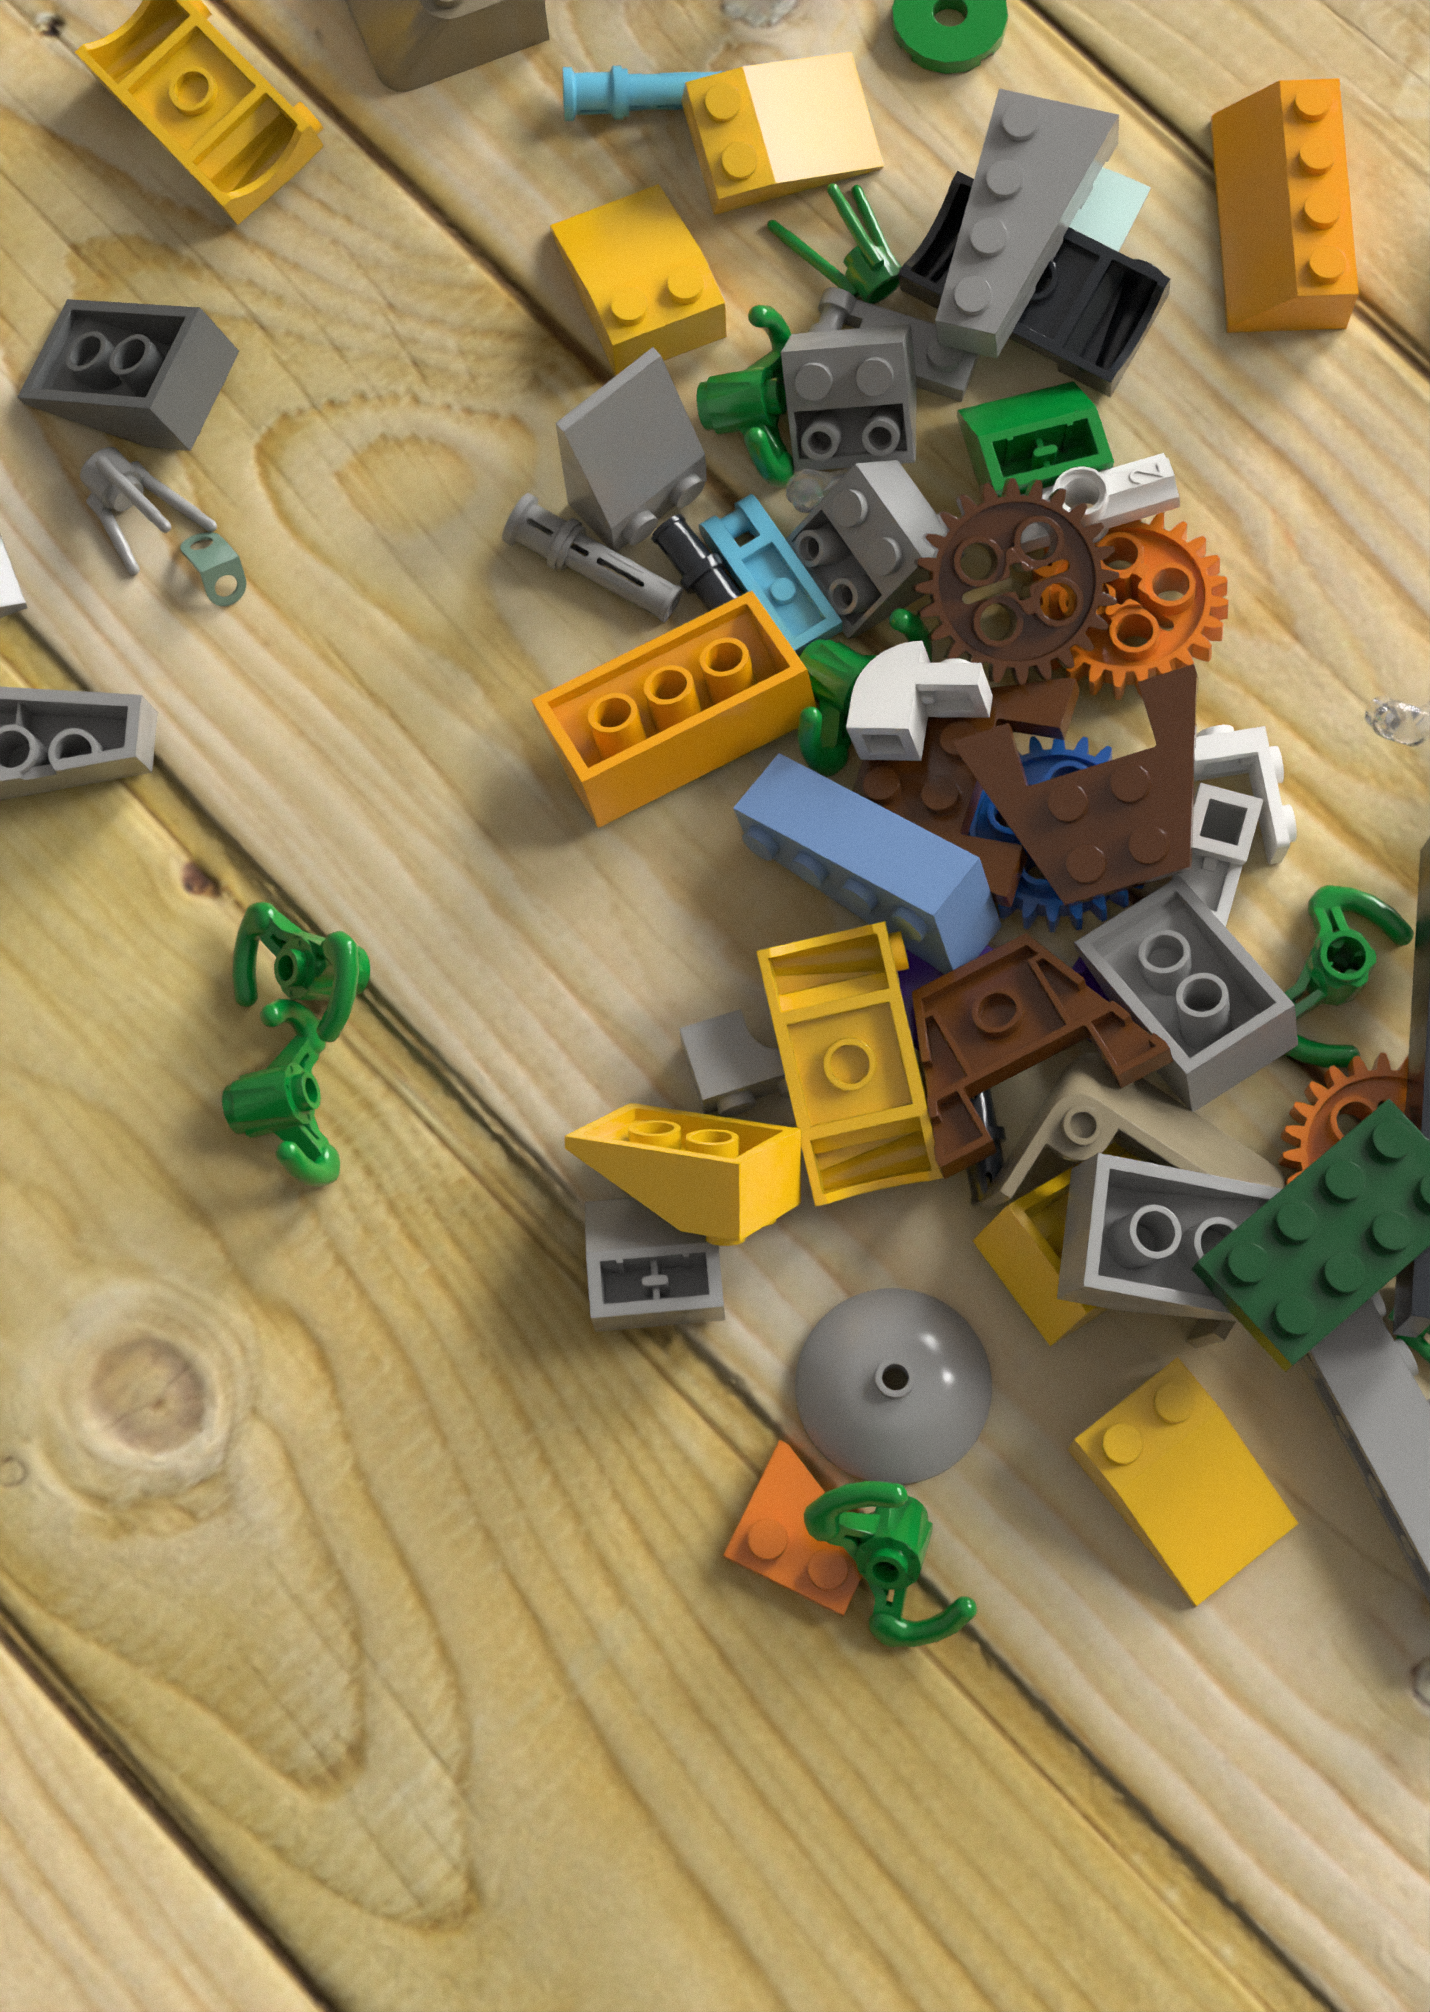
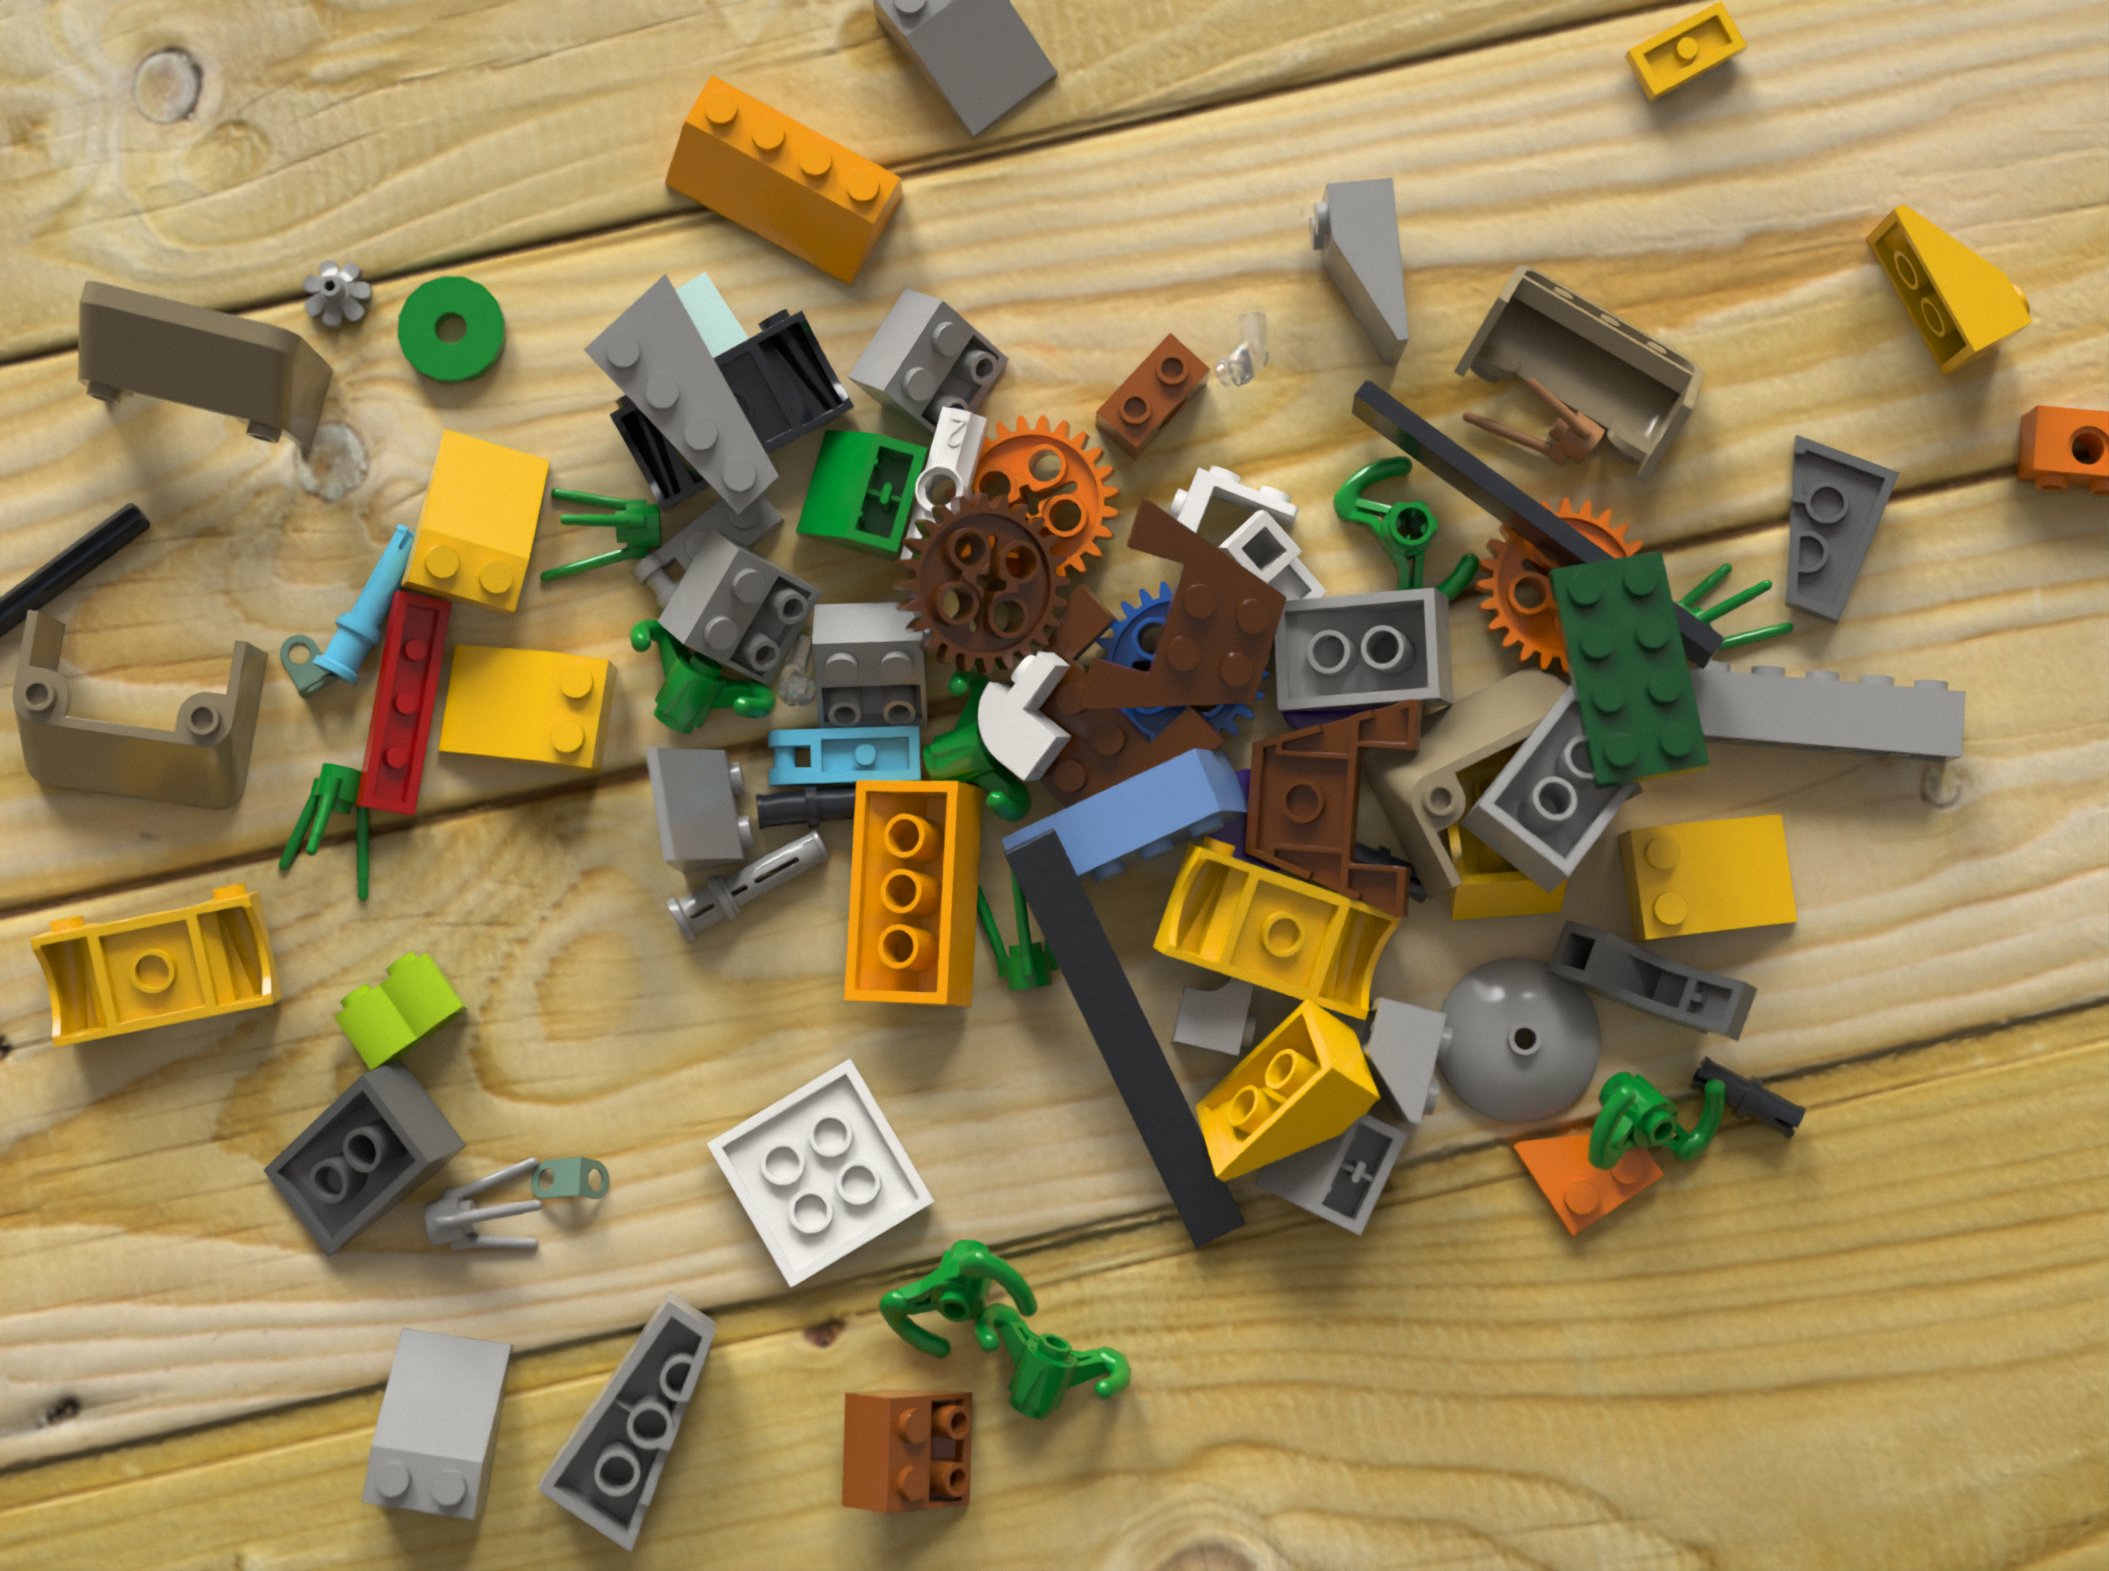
camera: 65 degrees left, 10 degrees up
none -> green plant [278,763,369,901]
none -> sand green piece [280,635,337,700]
none -> lime brick [334,951,469,1071]
none -> red plate [356,591,452,816]
none -> white plate [707,1058,935,1288]
none -> dark orange slope [842,1390,972,1514]
none -> light grey slope [848,288,1009,438]
none -> green plant [977,869,1058,990]
none -> black tile [1003,828,1246,1249]
none -> dark orange brick [1095,333,1210,461]
none -> light grey slope [1359,997,1452,1124]
none -> dark grey arch [1547,920,1757,1041]
none -> black pin [1689,1056,1806,1139]

